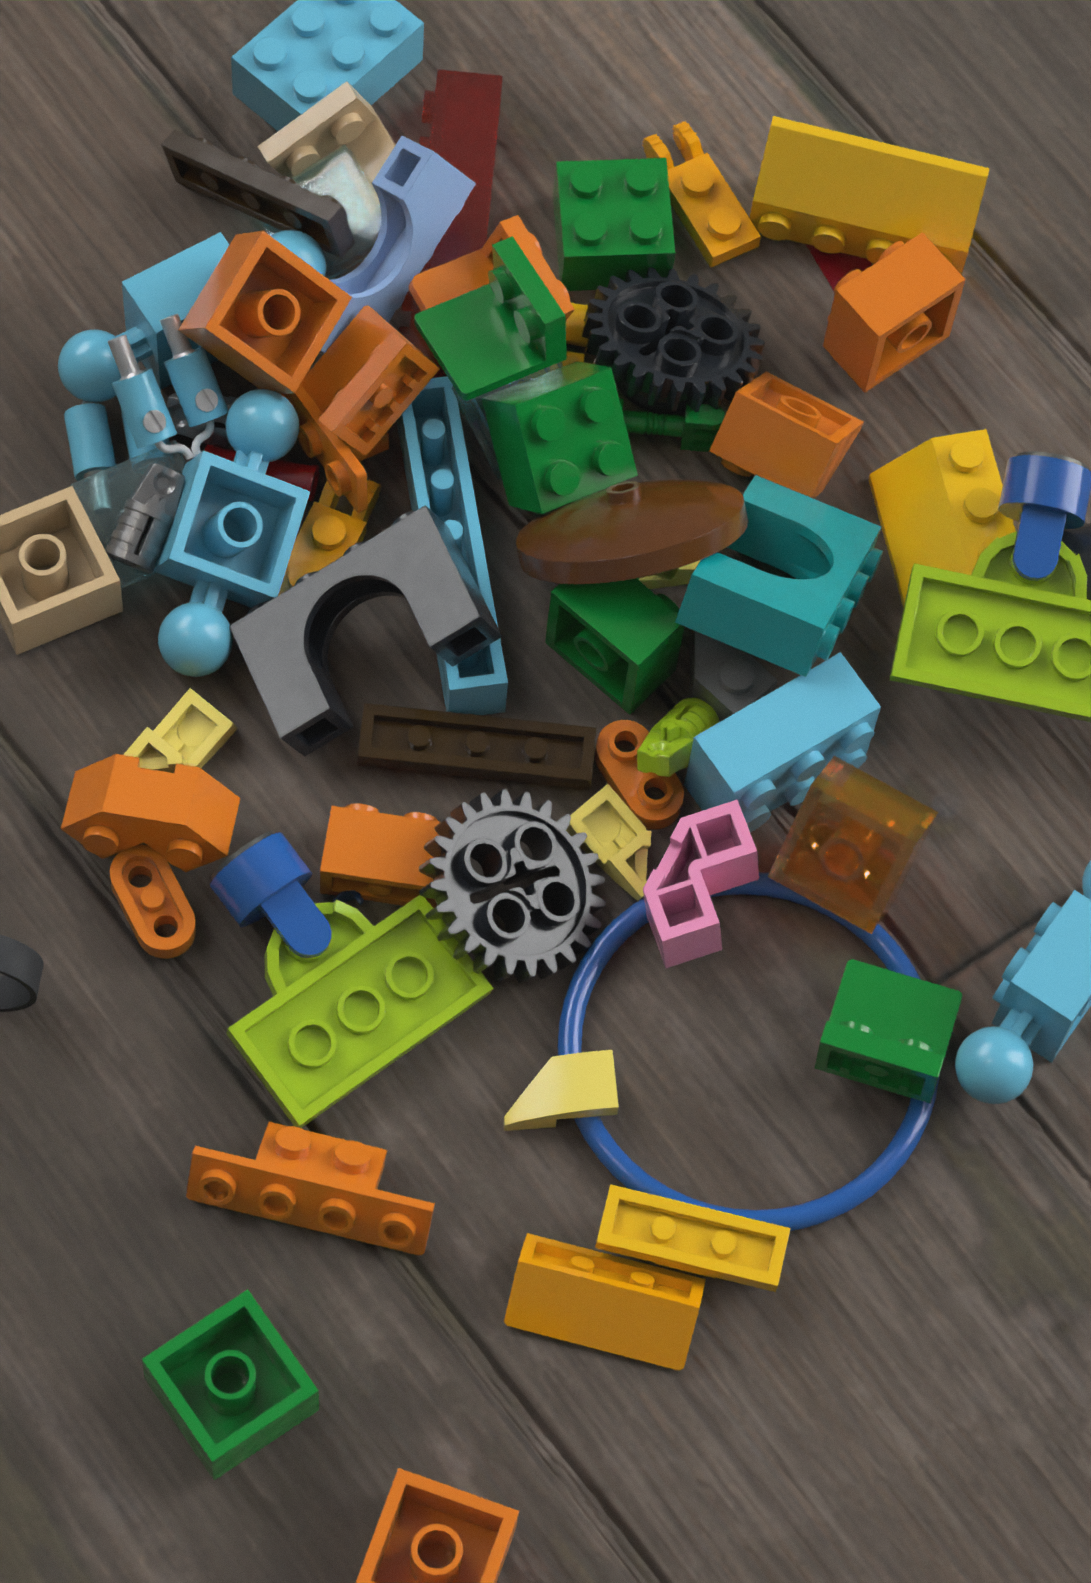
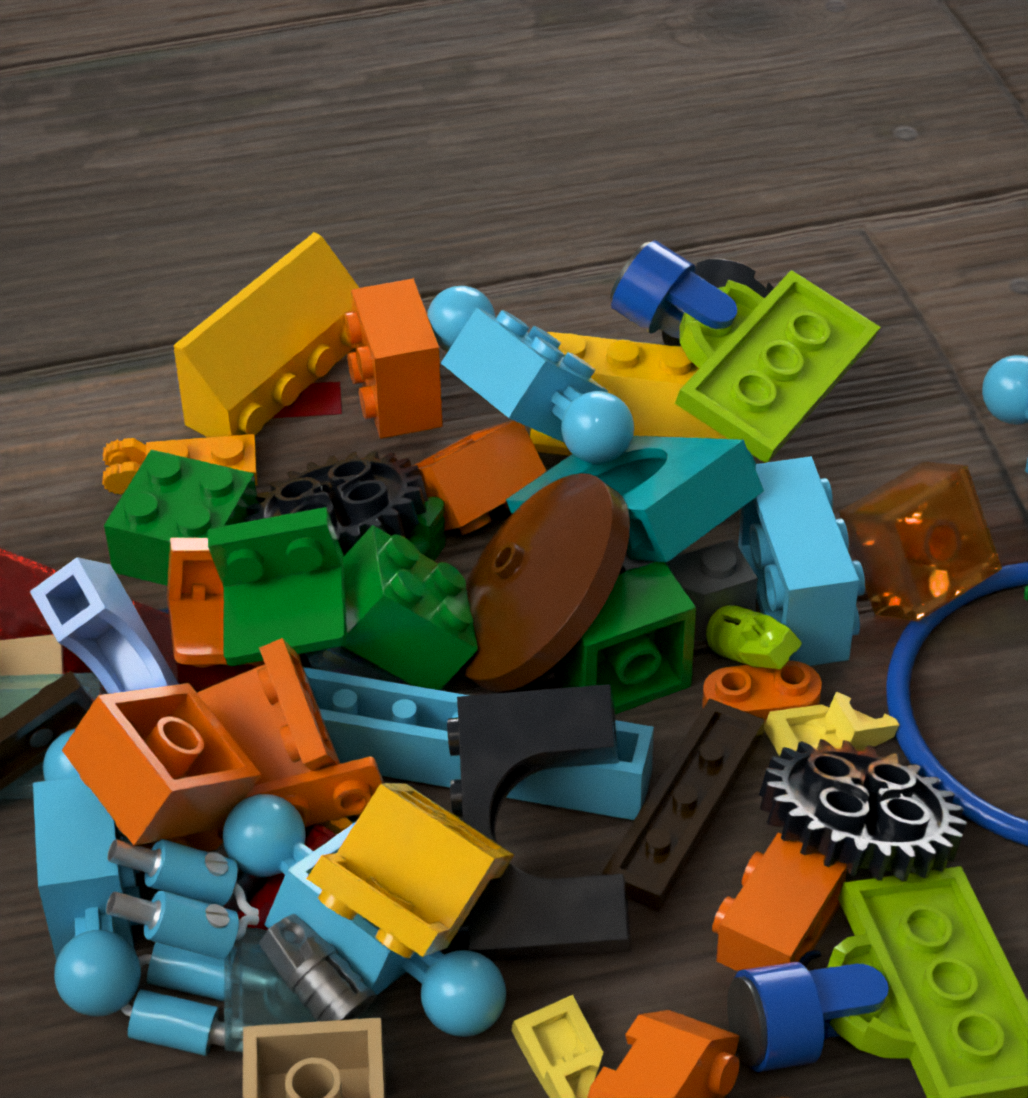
camera: 60 degrees left, 20 degrees down
bright pink brick [643,800,759,968] -> none
none -> yellow bracket [307,784,514,959]
none -> medium azure brick [427,286,634,464]

